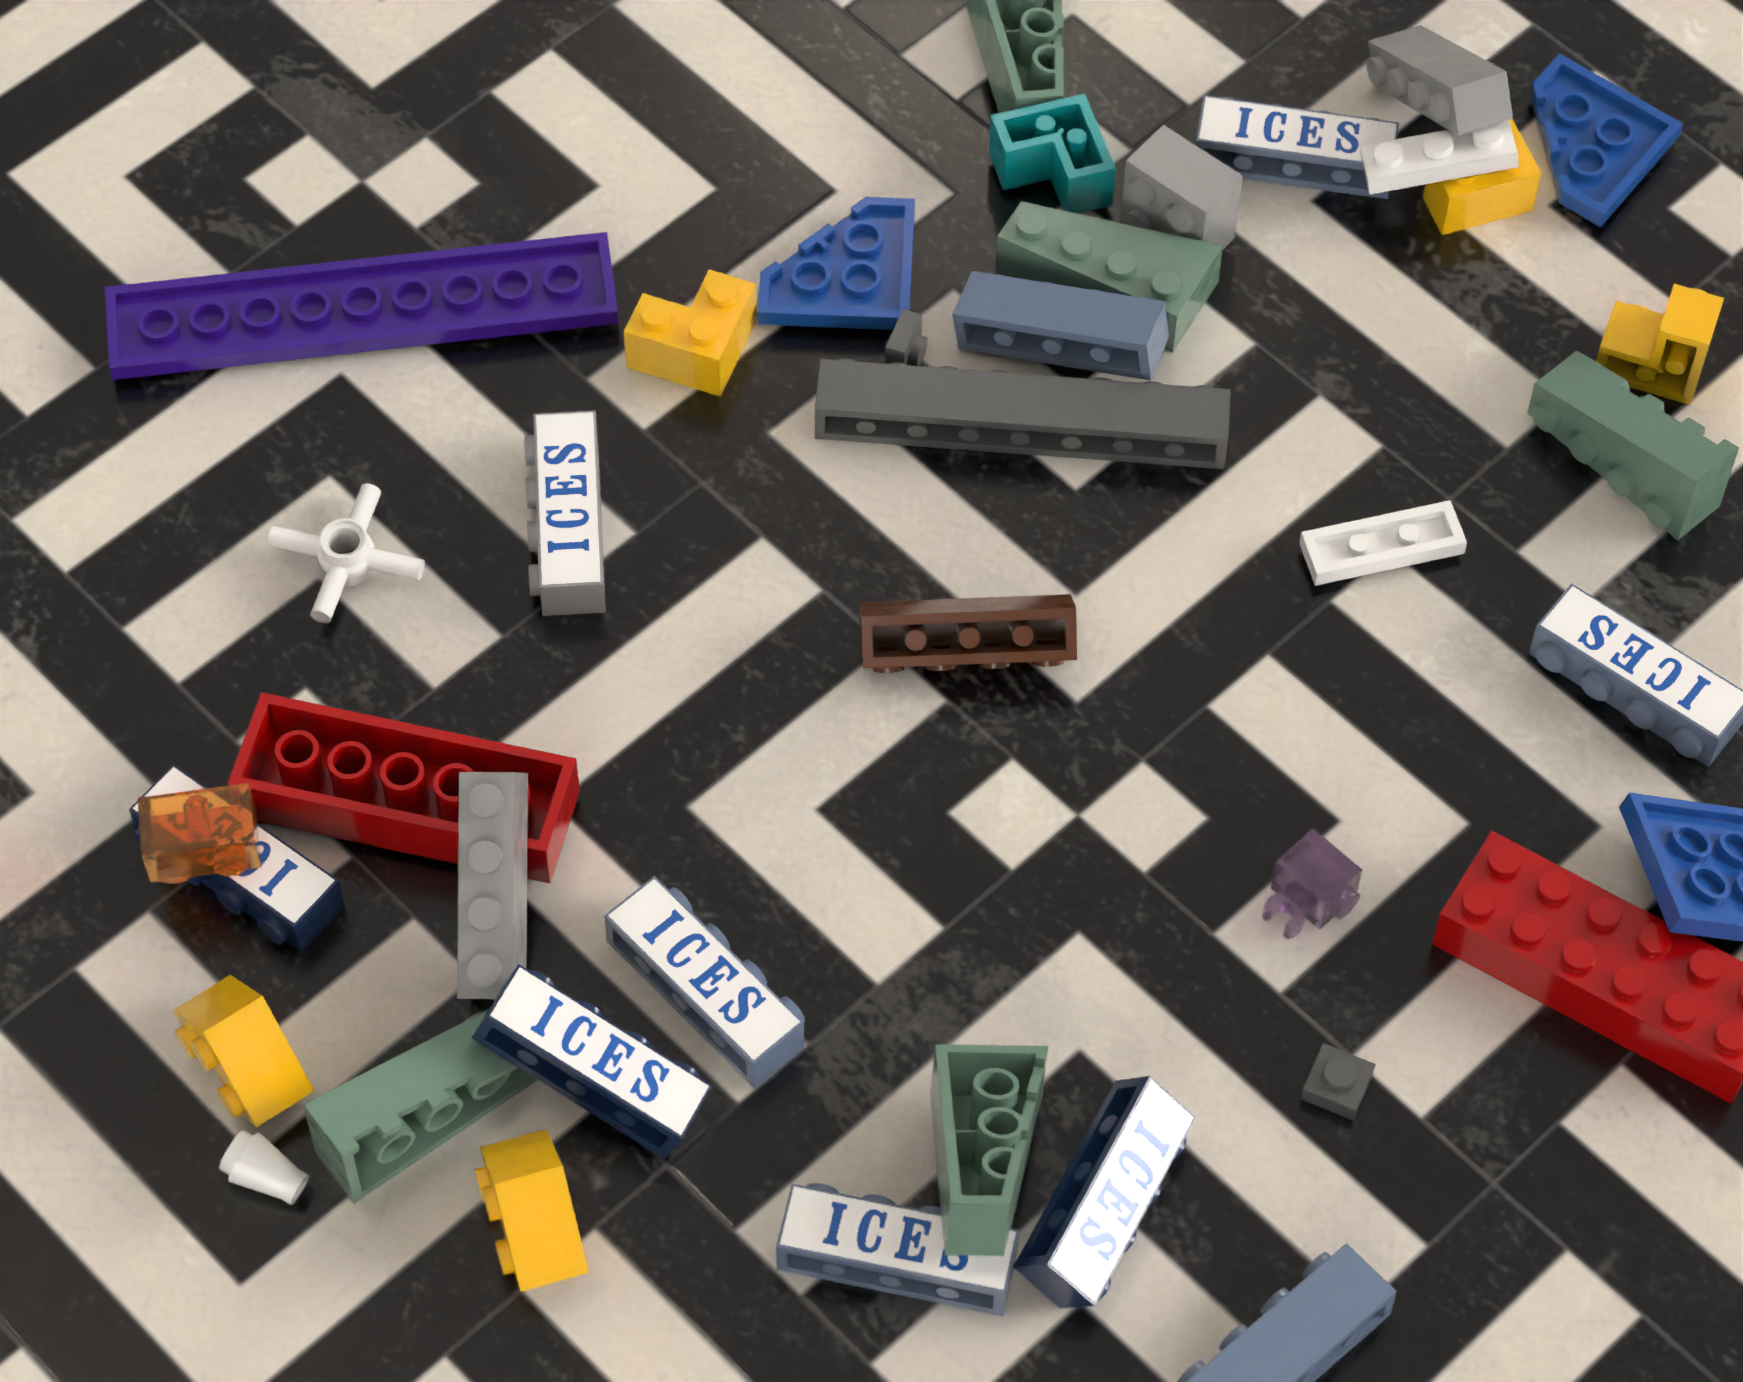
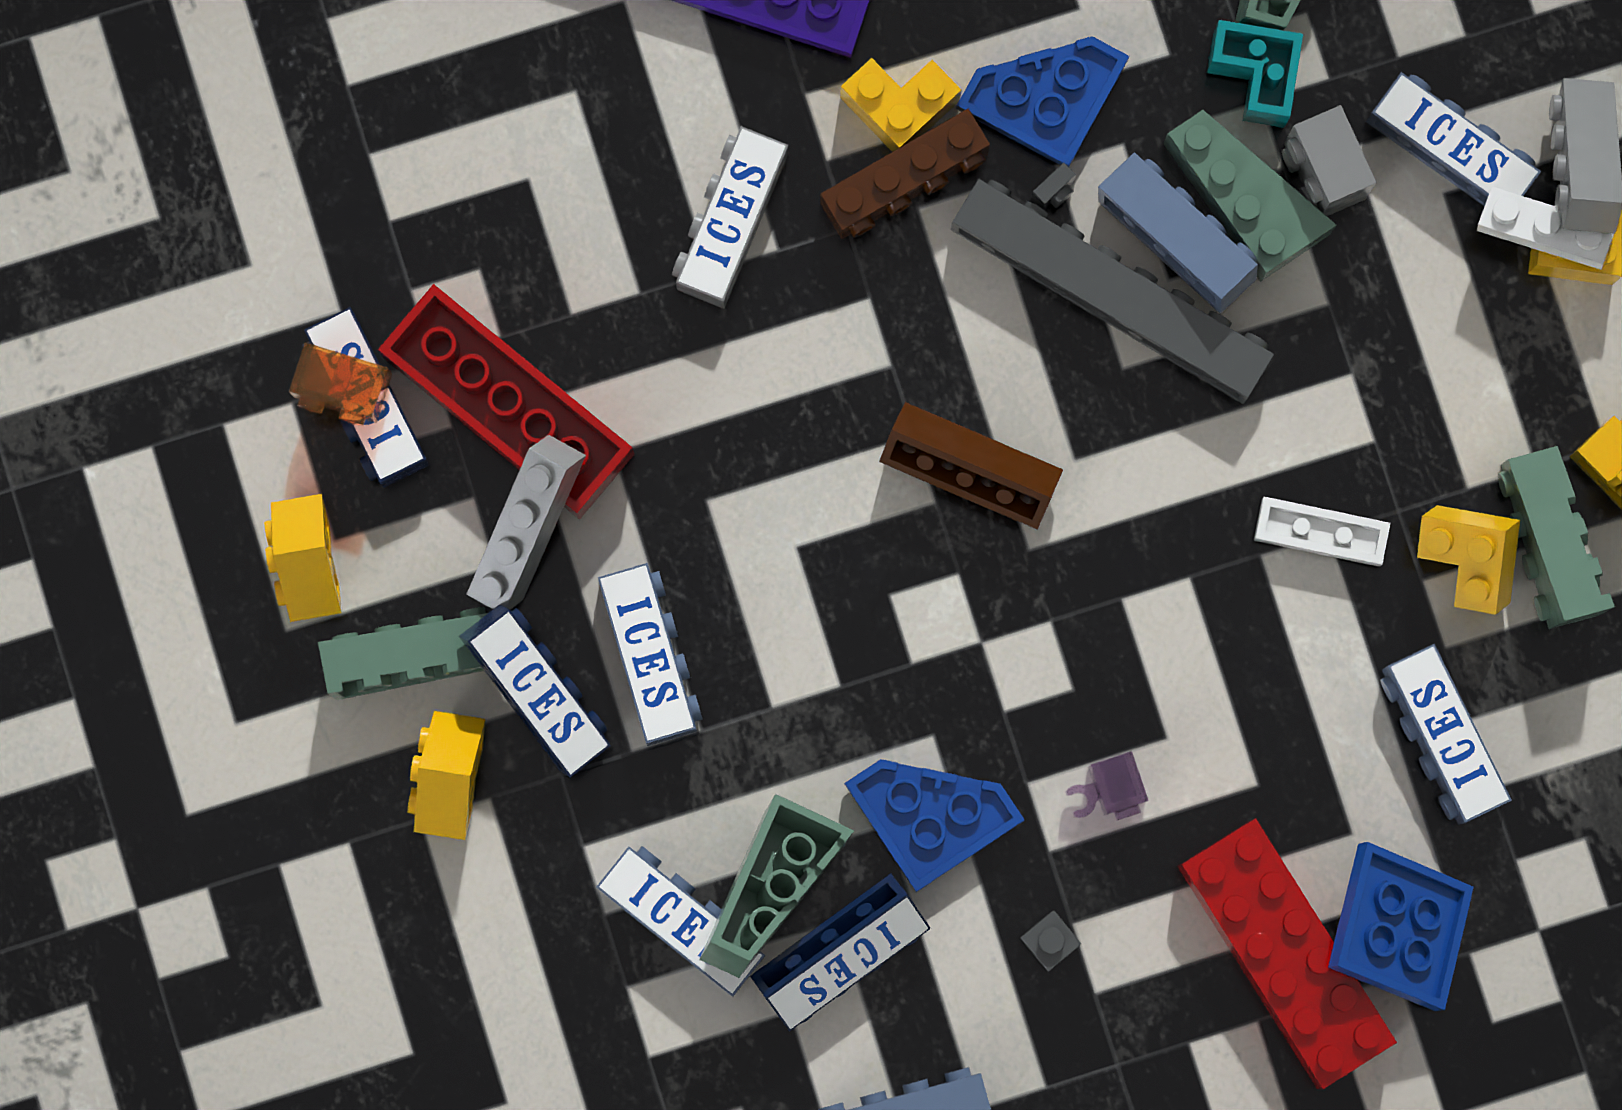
camera: 25 degrees right, 25 degrees up
white cone [219,1130,309,1205] -> none
white bar [268,483,425,623] -> none
none -> reddish brown brick [820,109,990,239]
none -> blue plate [844,759,1025,892]
none -> yellow brick [1417,505,1520,615]

